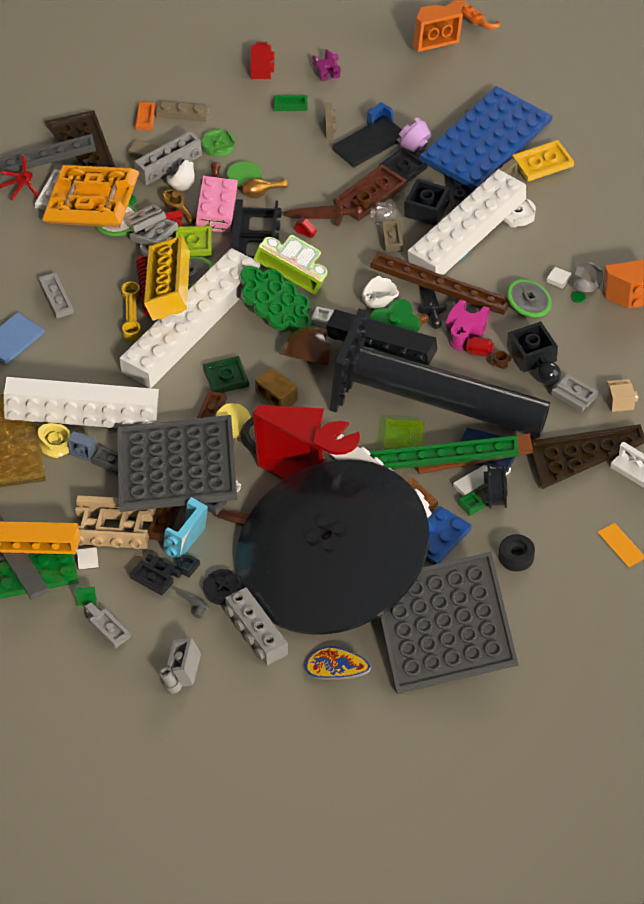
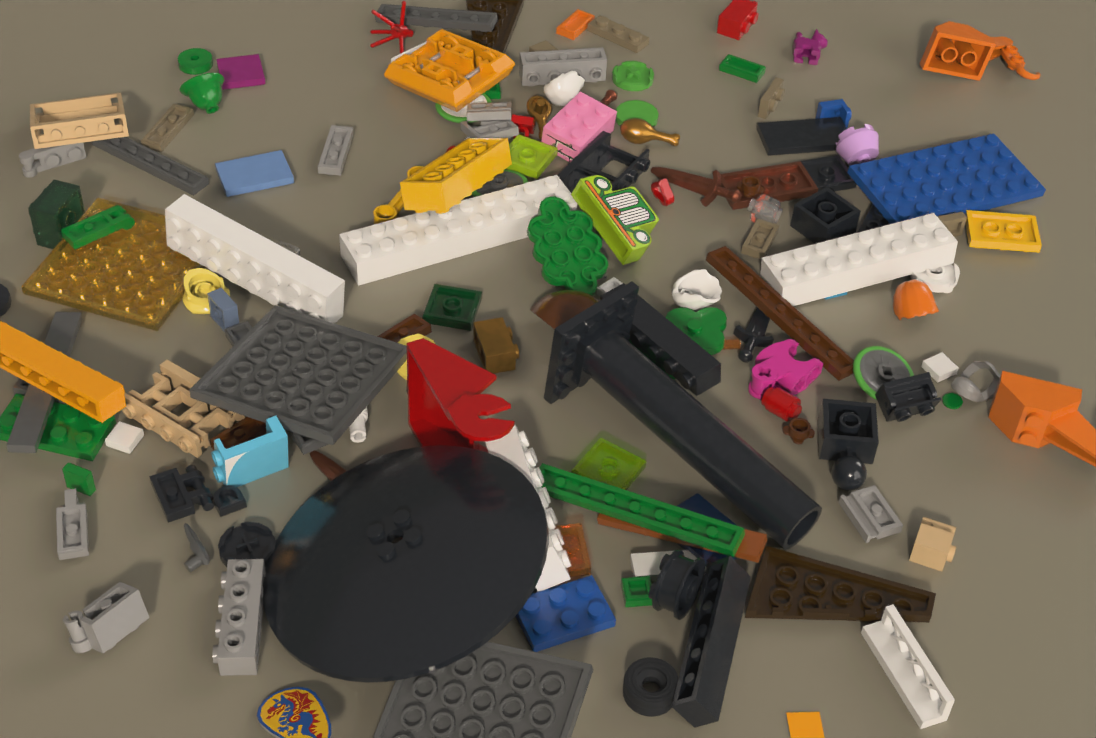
camera: 25 degrees right, 5 degrees down
none -> black brick [671,556,751,728]
none -> black hinge [875,372,942,422]
none -> orange hair [893,279,939,320]

